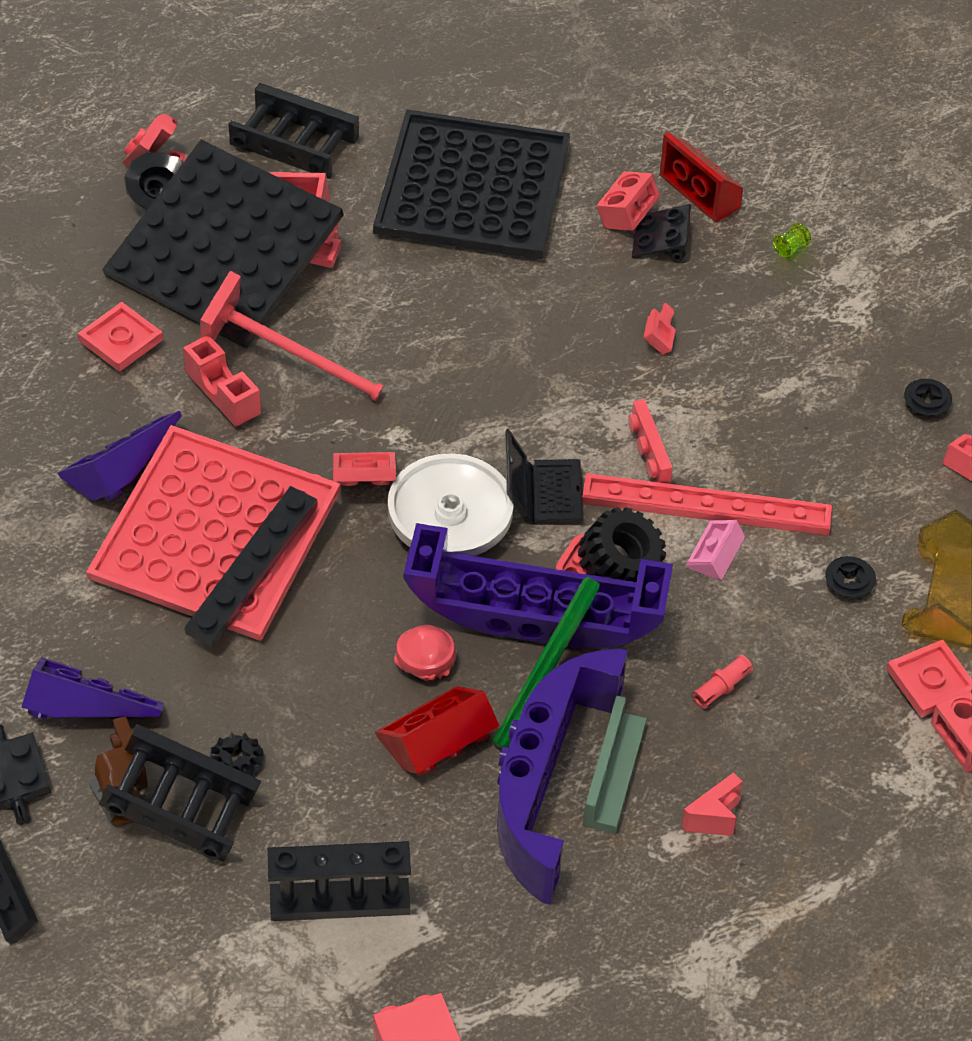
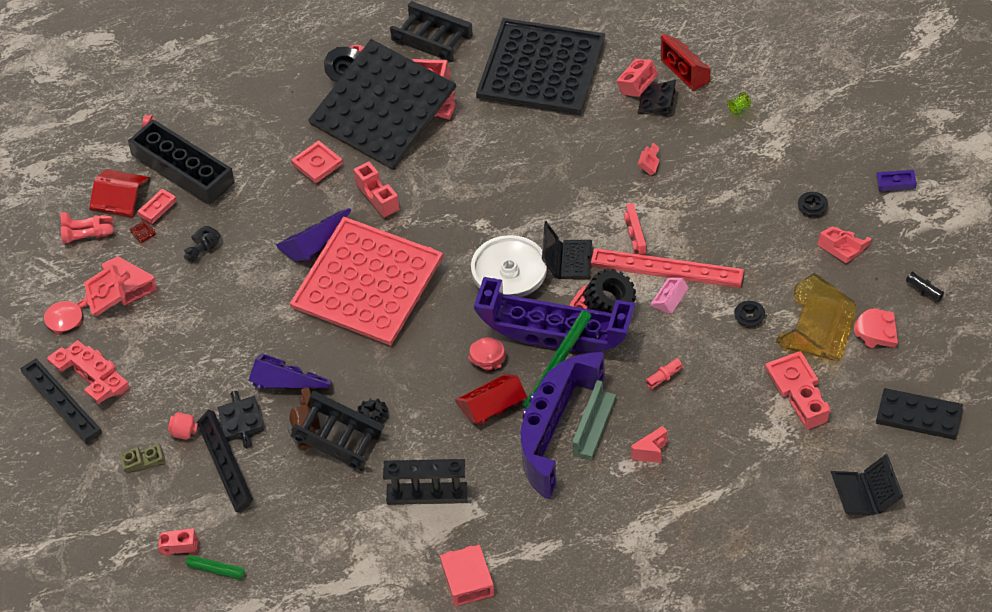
camera: 10 degrees right, 0 degrees up
coral slope [122,114,178,168] -> none
black plate [185,486,318,648] -> none
coral tile [200,271,384,401] -> none
coral plate [333,452,396,486] -> none

